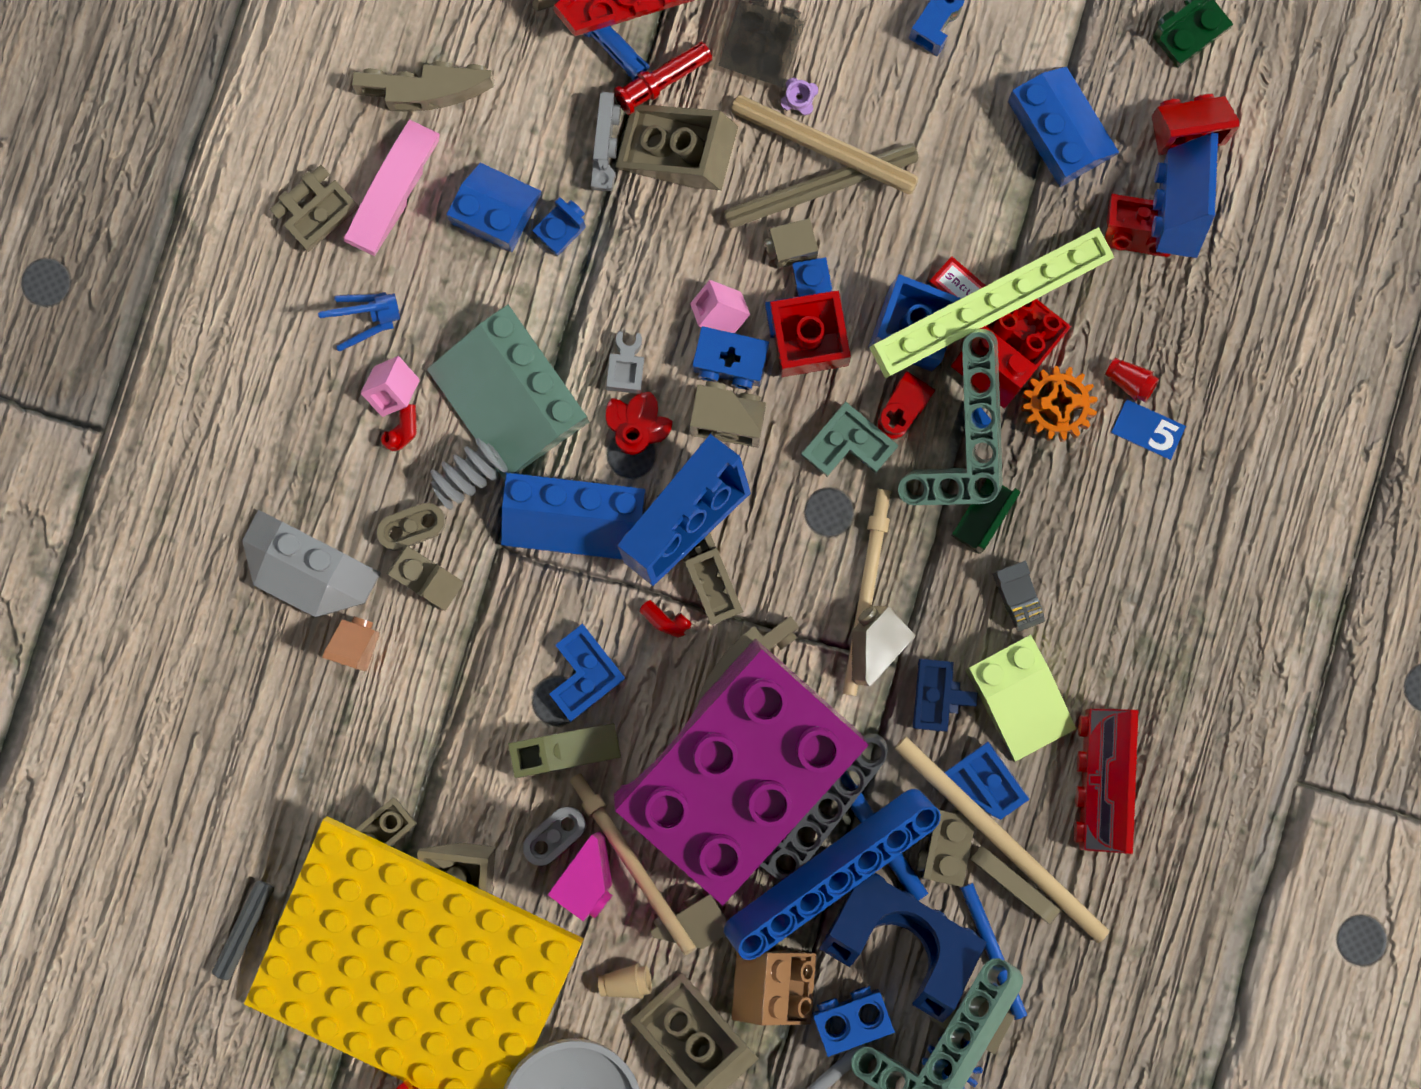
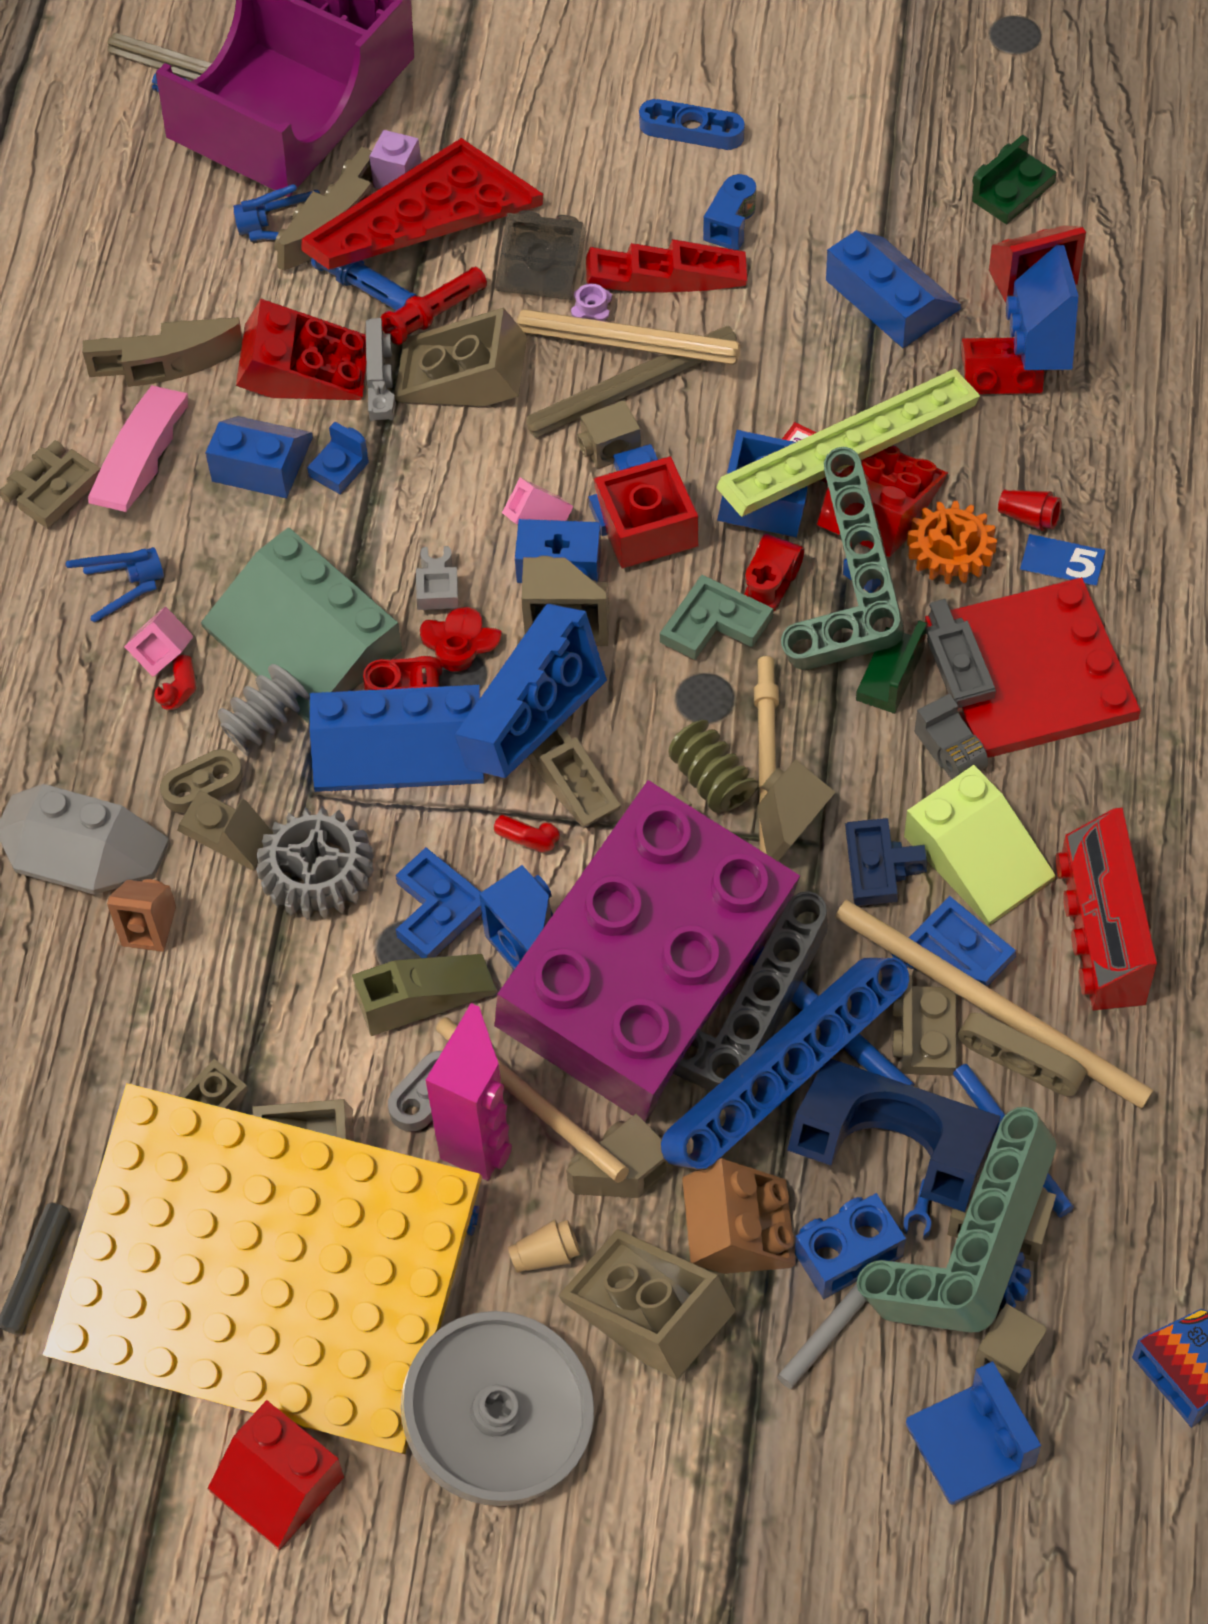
camera: 10 degrees left, 25 degrees down
none -> red slope [236,299,367,400]
none -> light grey gear [256,806,374,920]
none -> red piece [363,656,443,690]
none -> blue slope [479,865,553,970]
none -> red slope [586,239,748,293]
none -> olive piece [668,720,759,813]
none -> blue hand [903,1179,931,1240]
none -> red plate [925,577,1141,758]
none -> dark grey hinge [926,599,996,708]

